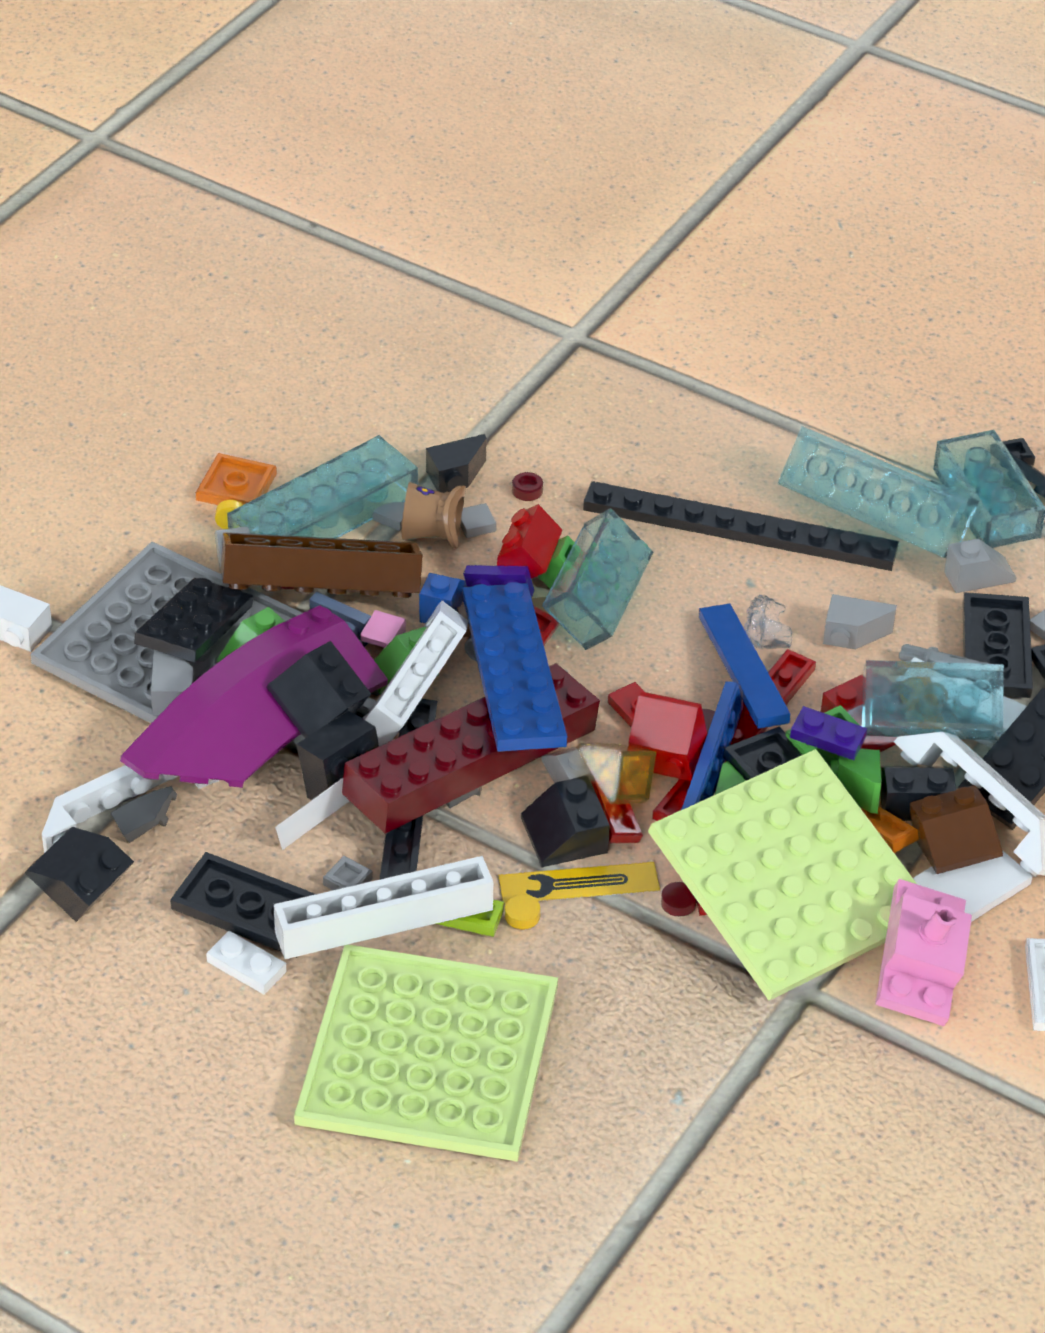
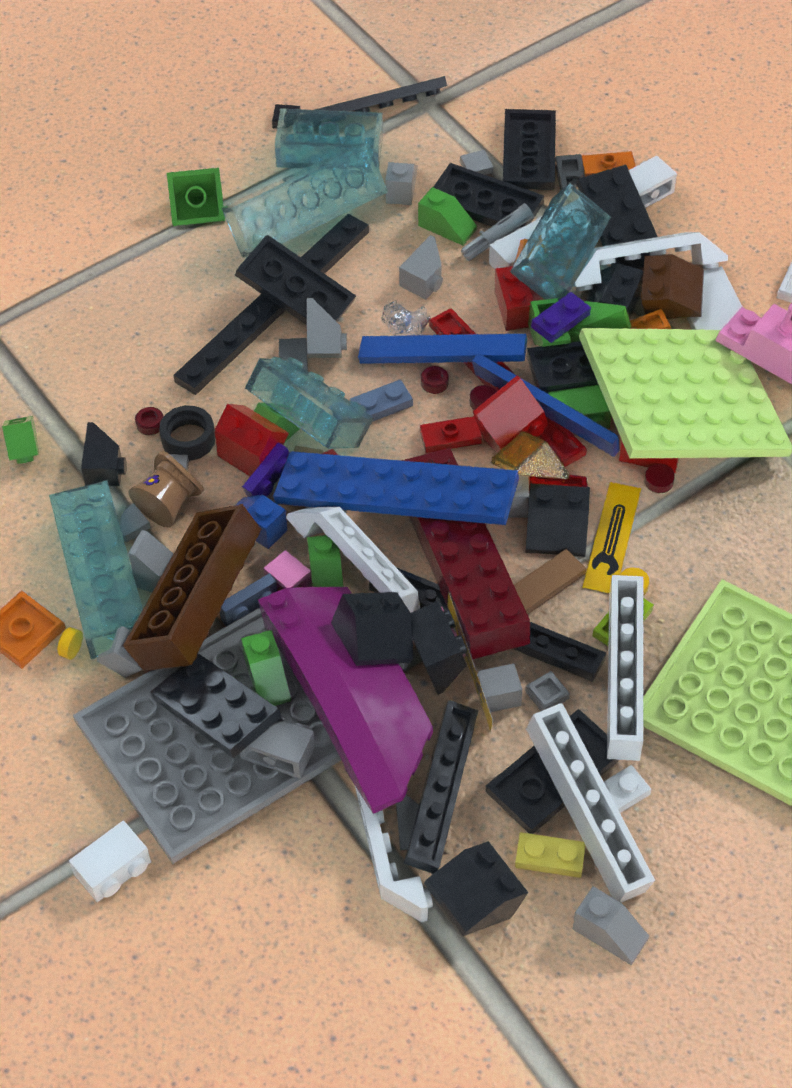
camera: 65 degrees left, 10 degrees up
none -> bright green slope [2,416,39,464]
none -> light grey slope [128,530,173,592]
none -> black tyre [159,405,215,461]
none -> bright green slope [167,168,225,226]
none -> black plate [235,234,356,325]
none -> dark grey slope [279,338,308,382]
none -> light grey slope [307,298,347,358]
none -> sand blue plate [350,379,413,425]
none -> black plate [404,700,479,874]
none -> bright green slope [418,187,477,246]
none -> dark red tile [421,366,449,394]
none -> light grey panel [478,663,522,712]
none -> medium nougat tile [514,549,586,614]
none -> light yellow plate [515,832,586,878]
none -> white brick [526,703,655,903]
none -> light grey slope [573,886,649,965]

